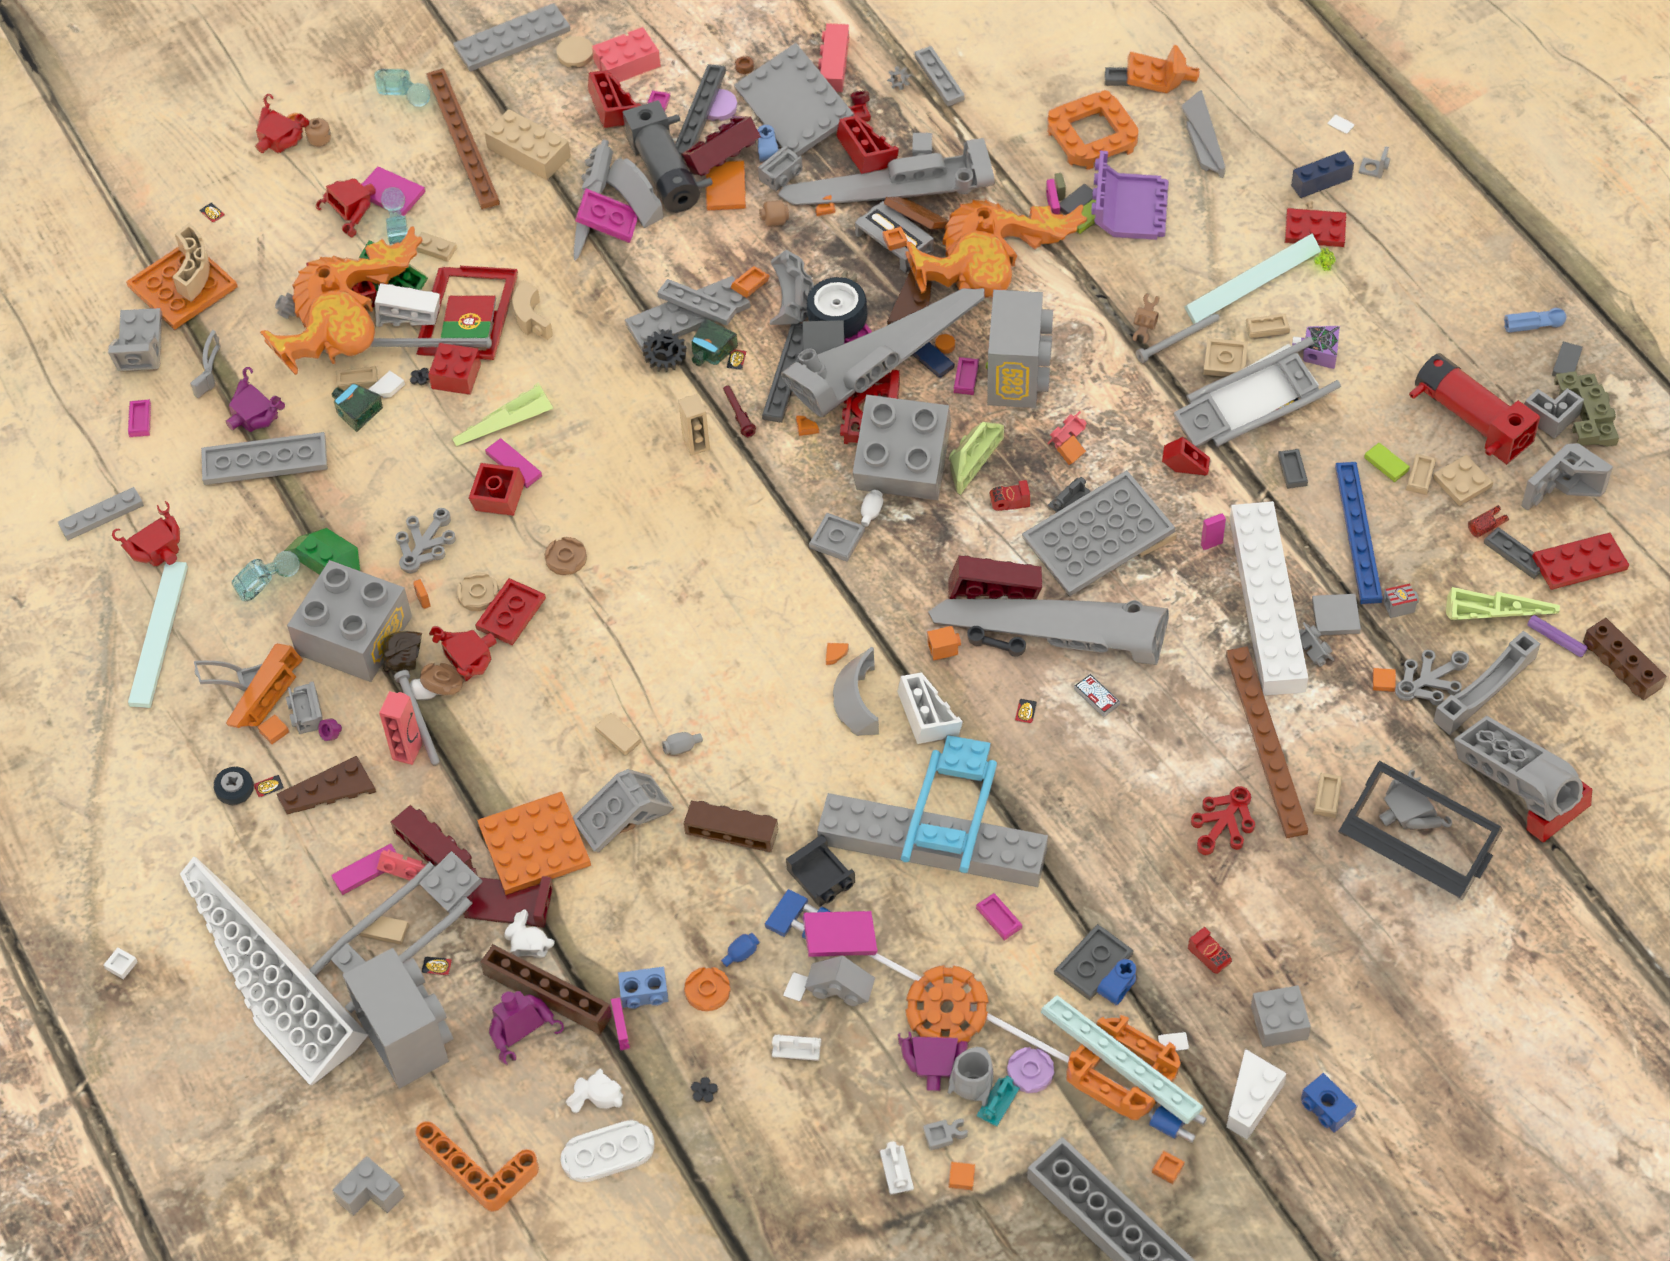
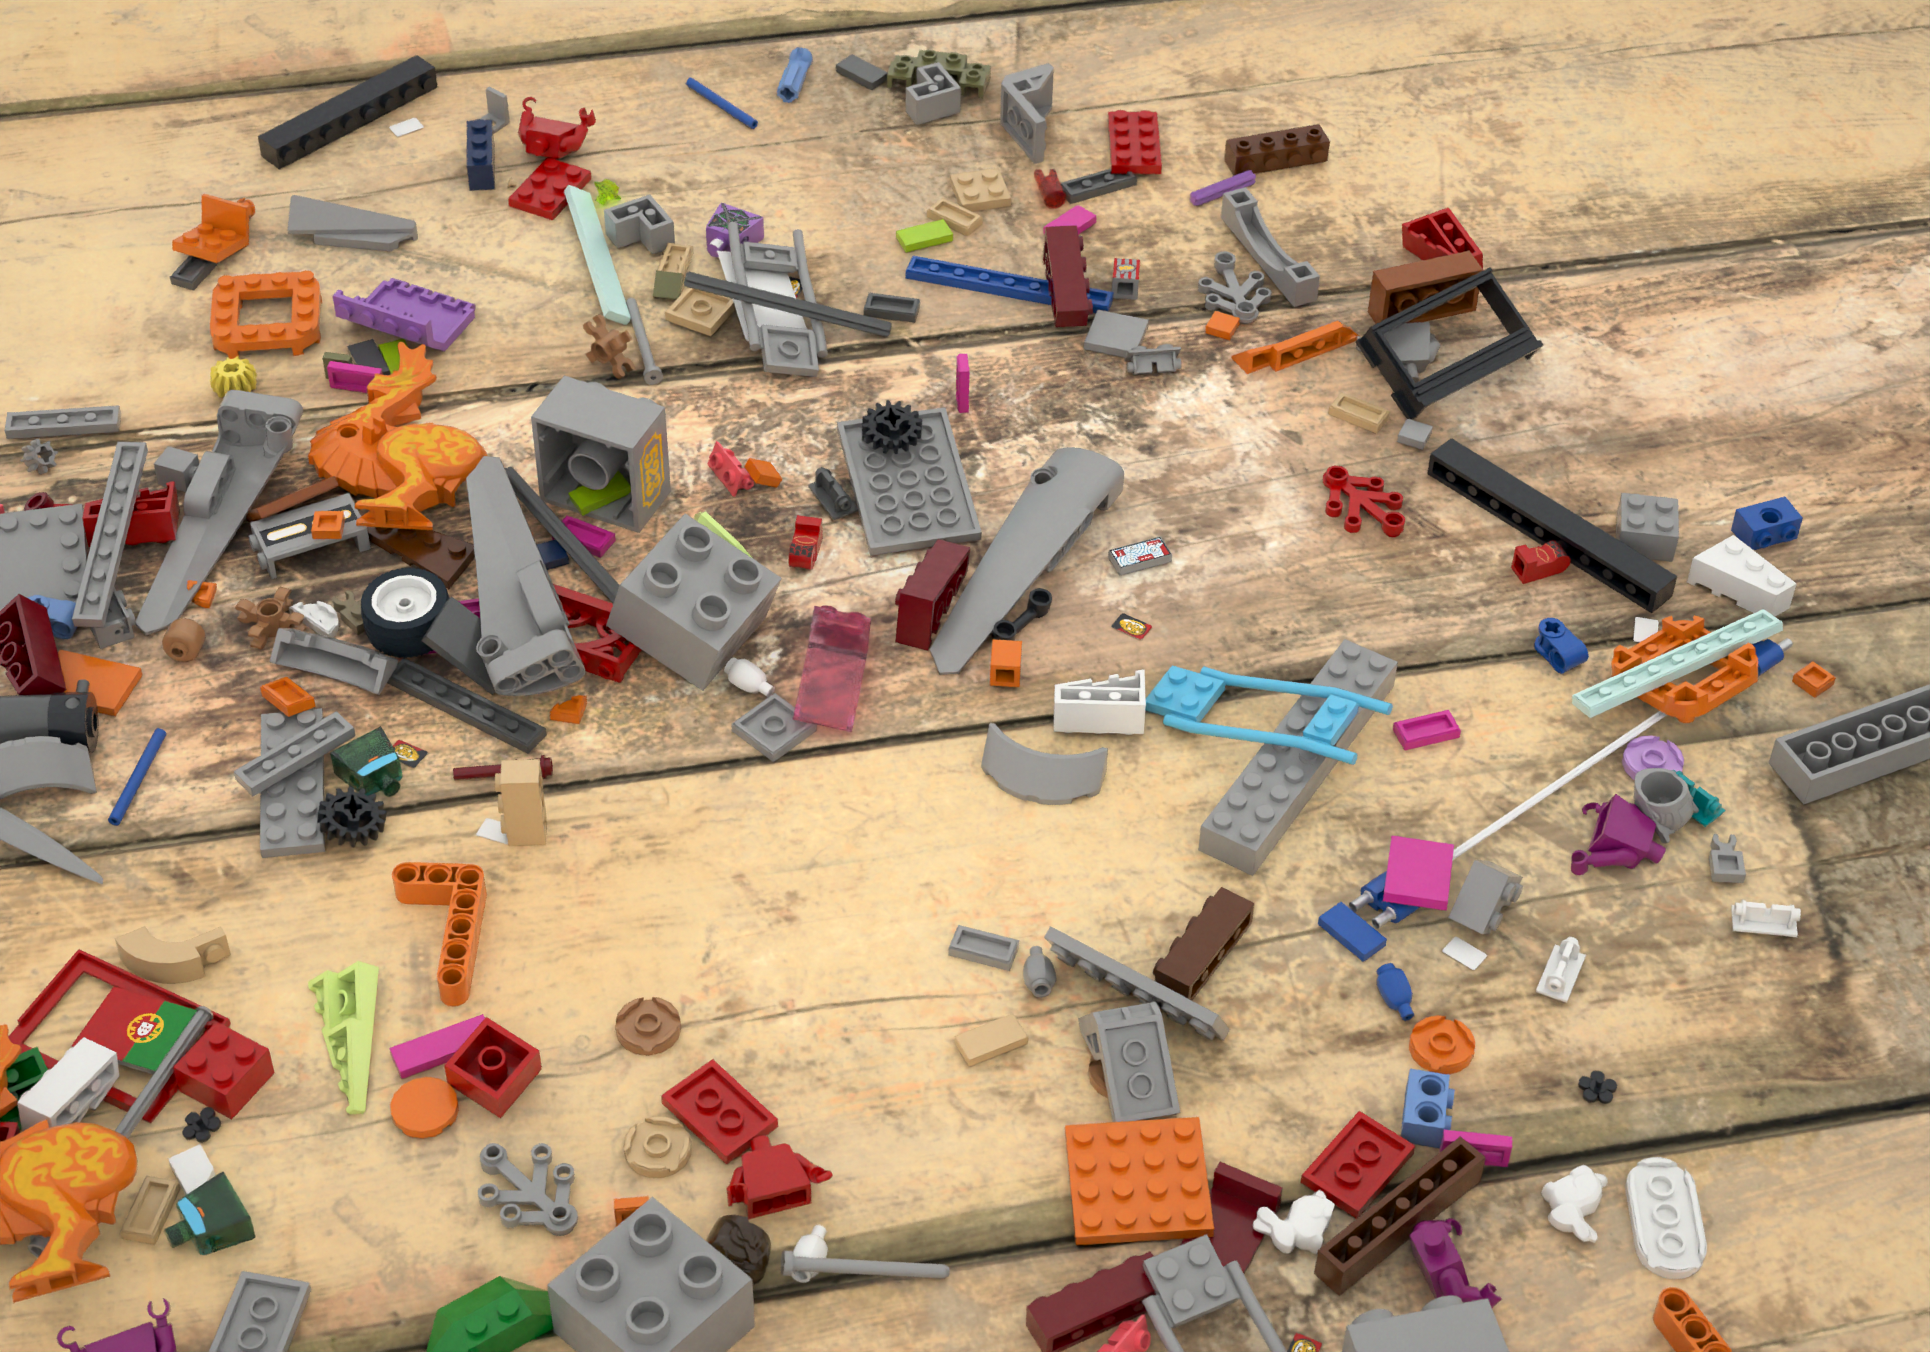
camera: 75 degrees left, 10 degrees down
coral brick [379,691,423,765] -> none
medium nougat tile [420,663,464,695] -> none
dark pink tile [575,188,638,243] -> none
black panel [786,834,855,907] -> none
orange tile [826,643,849,665] -> none
orange plate [905,965,989,1043] -> none
orange tile [949,1162,975,1190] -> none
dark grey tile [1054,924,1134,1001] -> none
red slope [1162,437,1210,476] -> none
dark orange plate [1226,646,1309,838] -> none
white brick [1229,501,1308,696] -> none
red piece [1409,353,1541,465] -> none
yellowish green wedge [1446,587,1560,620] -> none
light grey brick [1454,716,1583,821] -> none
none -> light grey plate [72,442,148,627]
none -> blue piece [108,728,167,826]
none -> light yellow gear [210,356,257,398]
none -> medium nougat pin [235,587,307,649]
none -> black brick [258,55,437,170]
none -> white tile [289,601,339,638]
none -> orange tile [390,1077,459,1138]
none -> orange beam [392,862,487,1007]
none -> dark grey axle [505,467,620,604]
none -> red torso [518,97,596,159]
none -> light grey brick [604,194,675,254]
none -> olive tile [653,270,684,300]
none -> dark grey axle [684,272,892,337]
none -> blue piece [686,77,758,129]
none -> clear pink windscreen [793,605,871,732]
none -> black gear [862,400,922,454]
none -> light grey tile [948,925,1019,971]
none -> dark red wedge [1042,225,1093,327]
none -> dark pink tile [1043,205,1097,235]
none -> light grey plate [1044,926,1230,1041]
none -> orange wedge [1232,320,1360,374]
none -> red plate [1301,1111,1415,1219]
none -> dark orange brick [1368,251,1483,324]
none -> light grey tile [1397,419,1433,450]
none -> black brick [1427,438,1677,613]

